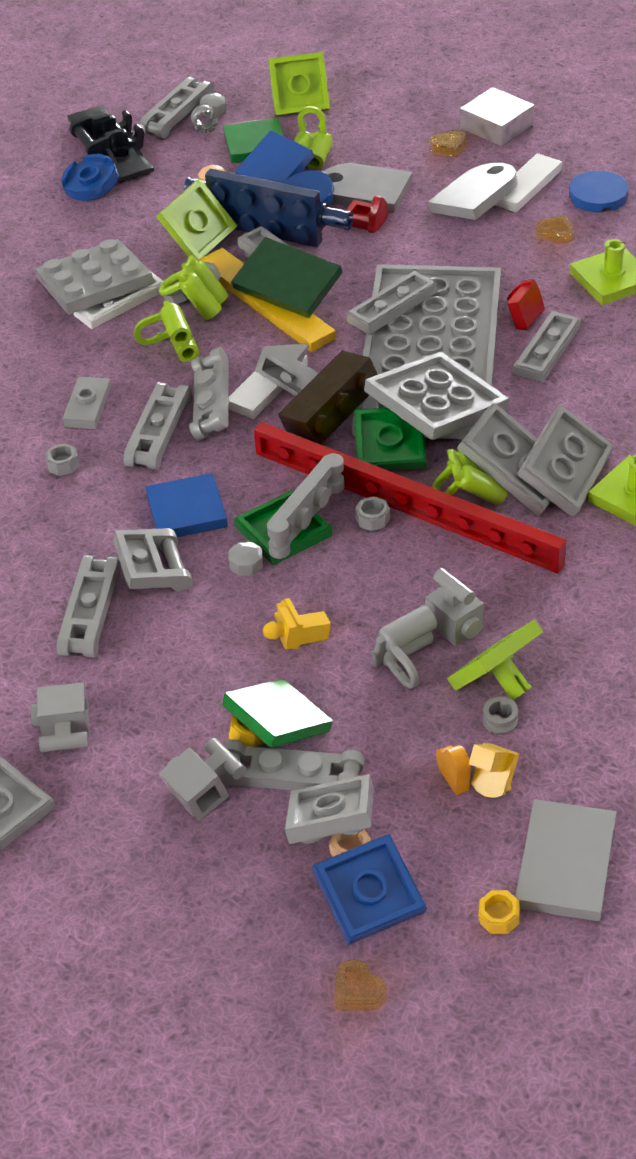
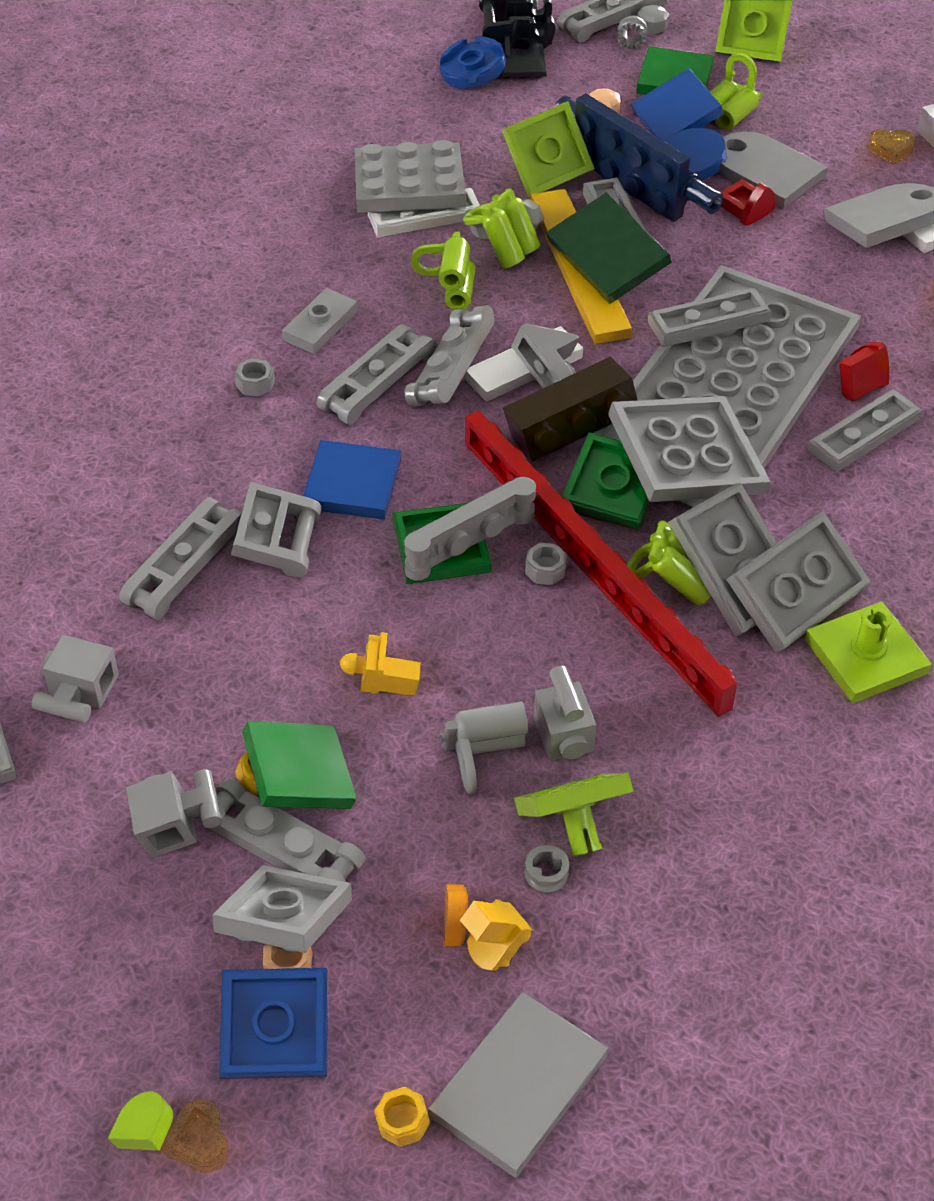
camera: 20 degrees right, 5 degrees up
light grey tile [228,542,263,576] -> none
none -> lime tile [108,1091,173,1151]

